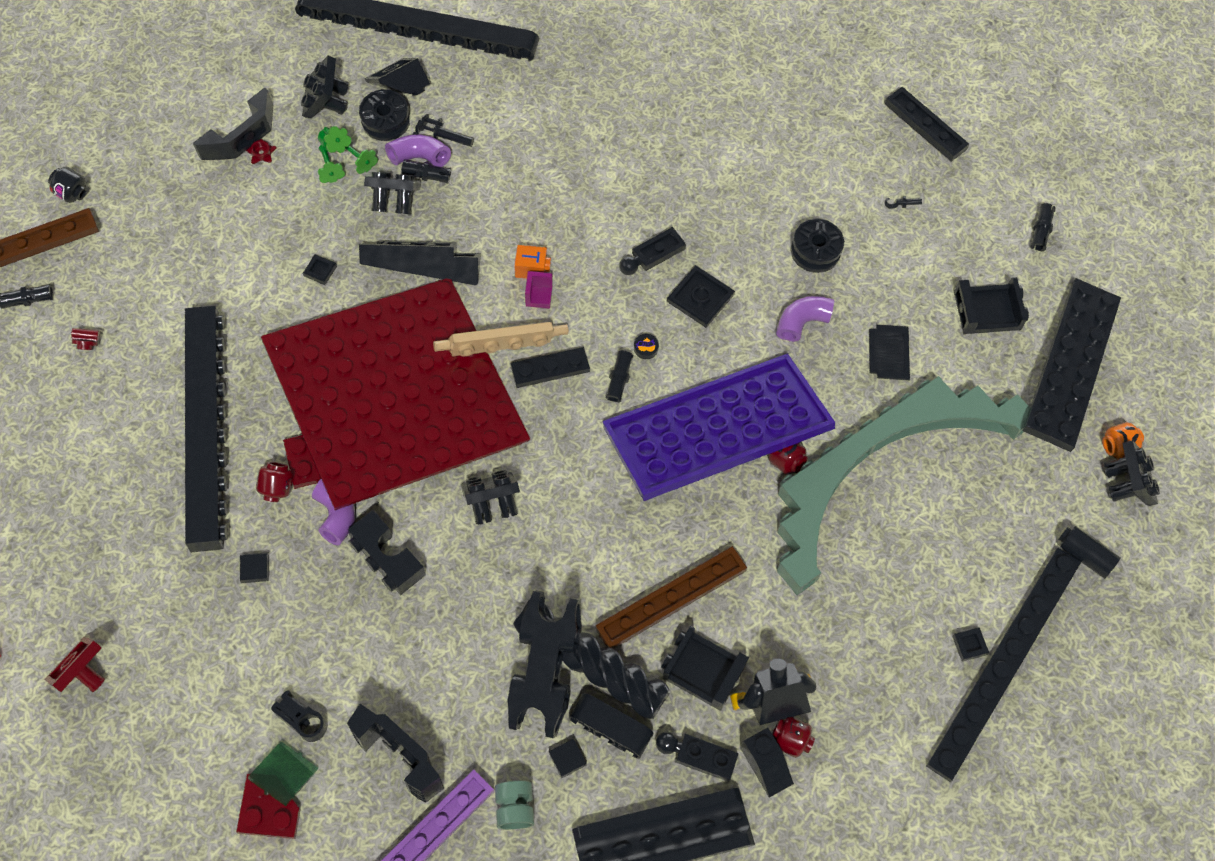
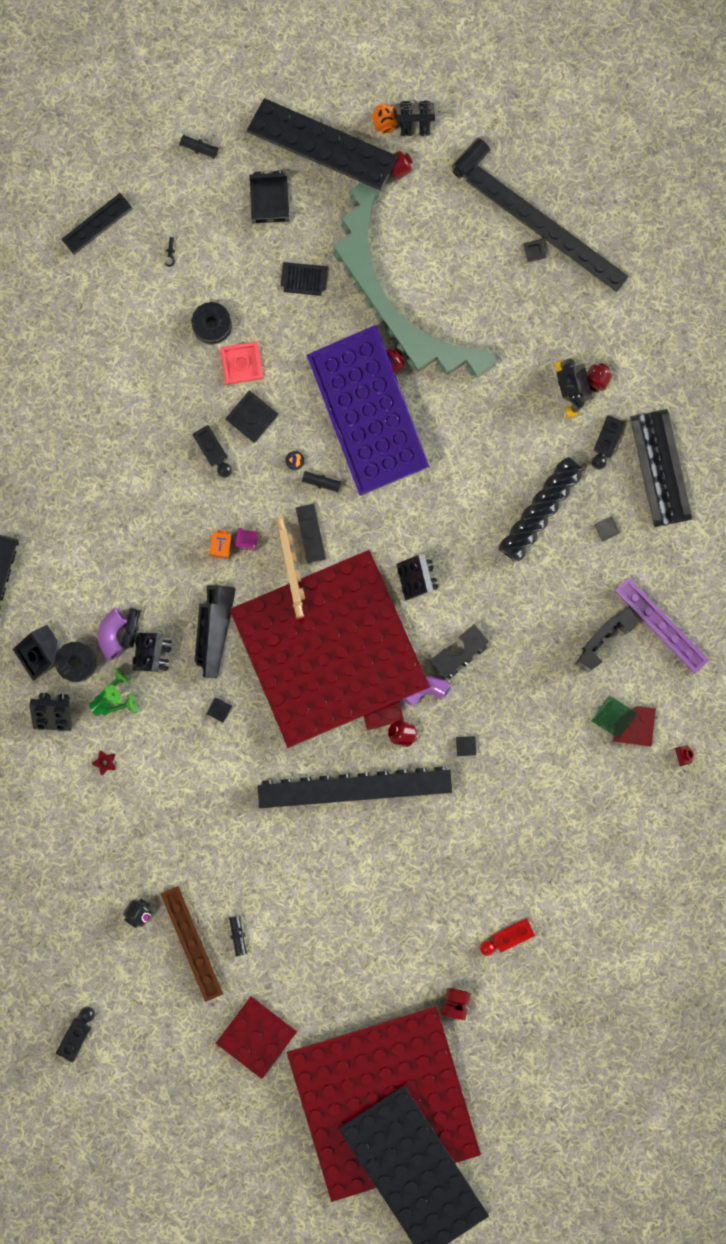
camera: 85 degrees left, 20 degrees up
dark red tile [44,637,105,692] -> none
dark red plate [71,328,100,350] -> none
black slope [193,88,273,160] -> none
black piece [271,691,327,742] -> none
black piece [413,114,474,147] -> none
sand green wheel [495,781,534,830] -> none
black piece [507,591,582,738] -> none
black beam [569,693,654,759] -> none
reddish brown plate [595,546,747,649] -> none
black panel [661,626,749,711] -> none
black slope [740,727,794,798] -> none
medium lavender cylinder [776,296,834,342] -> none
none -> coral tile [220,341,263,385]
none -> dark red head [390,151,413,179]

